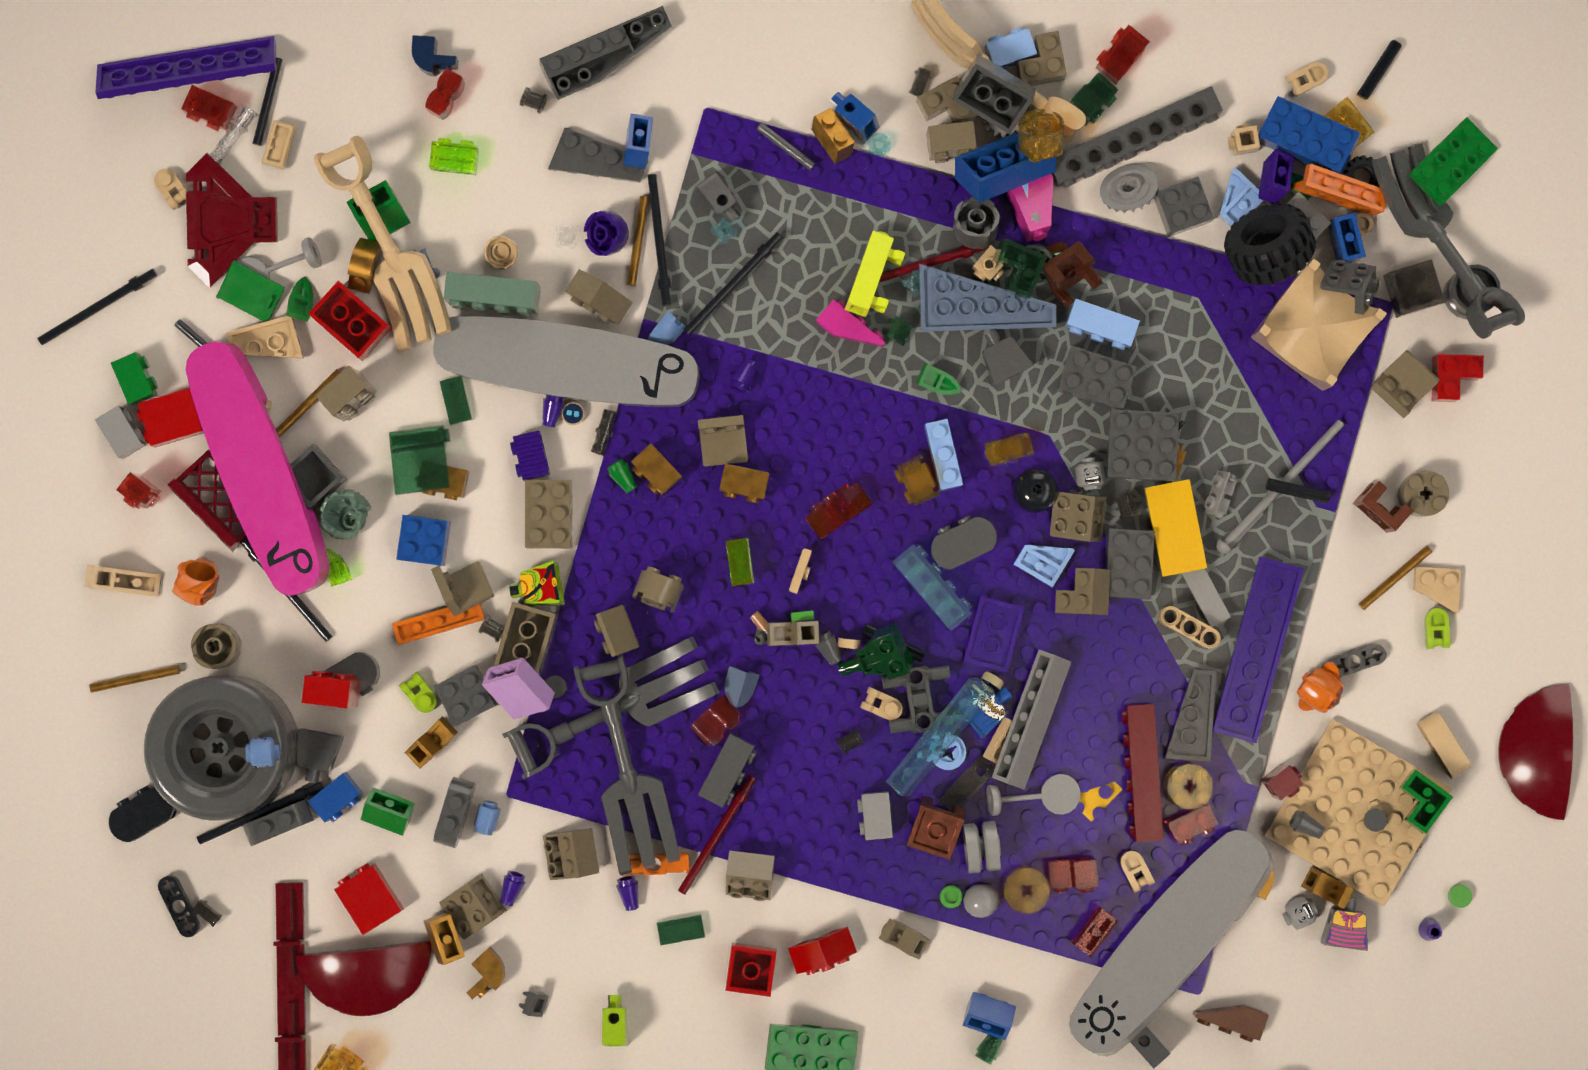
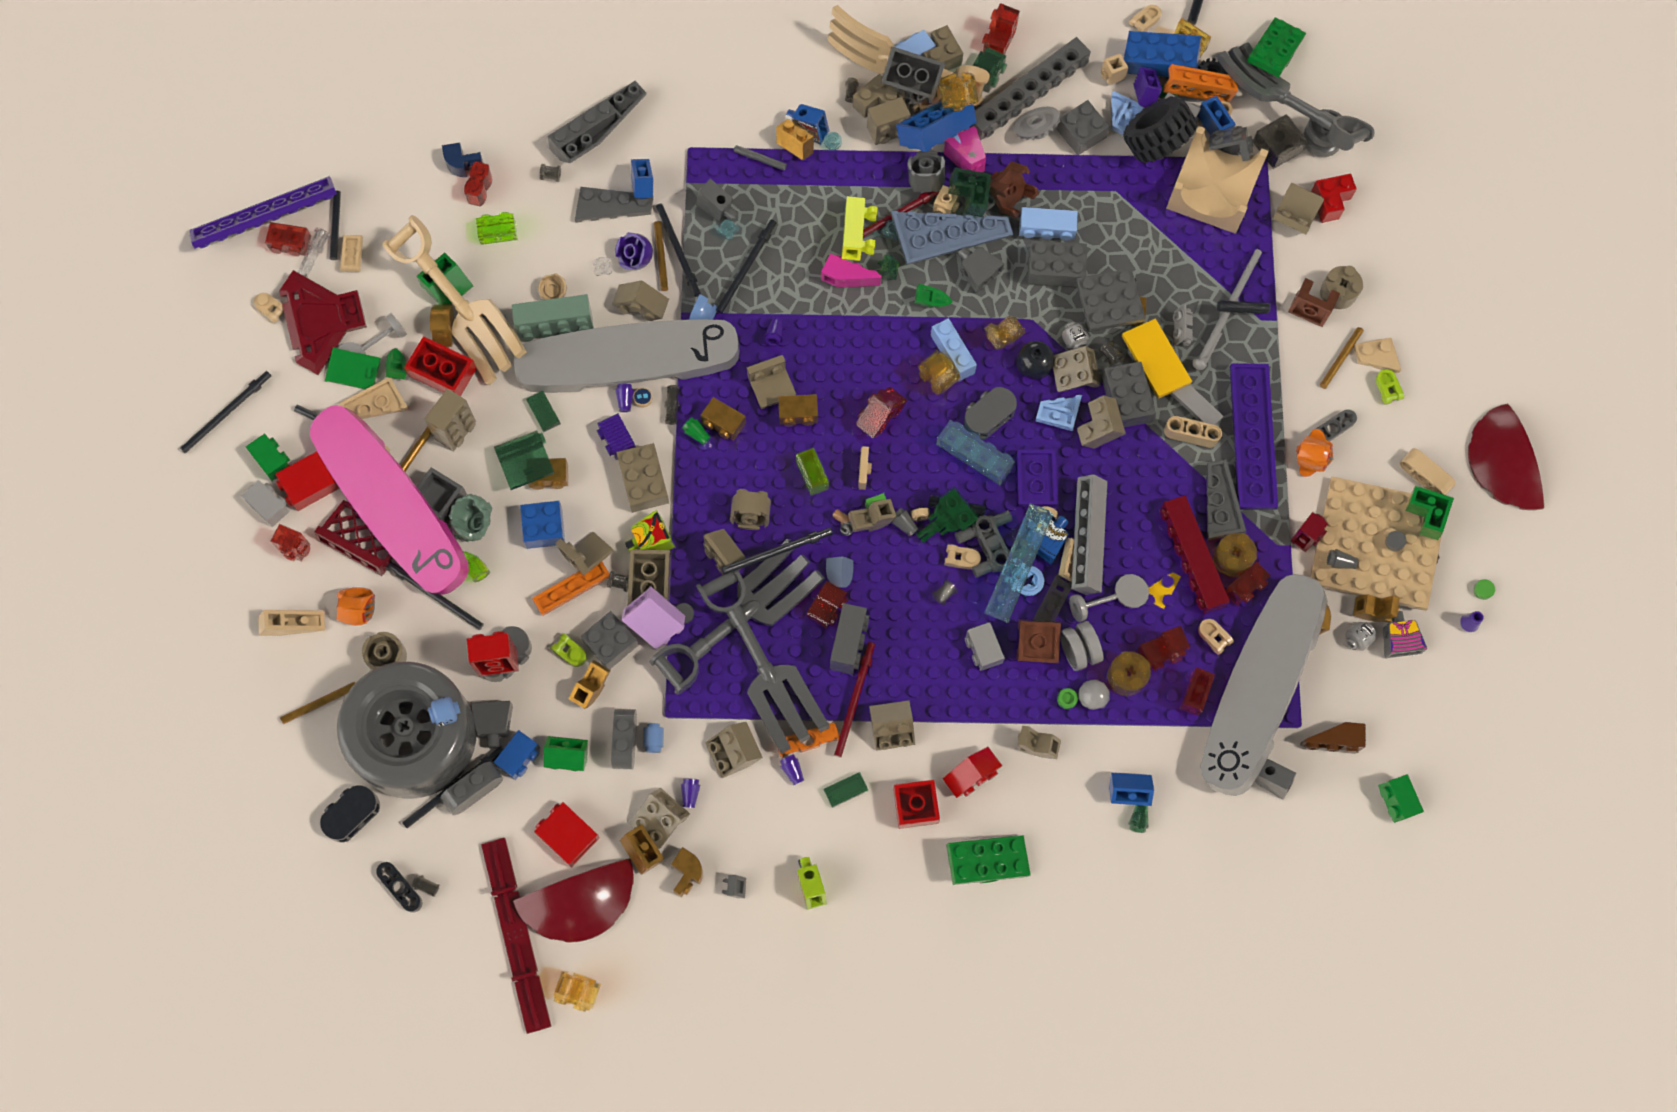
camera: 20 degrees left, 15 degrees down
none -> black bar [721,527,833,575]

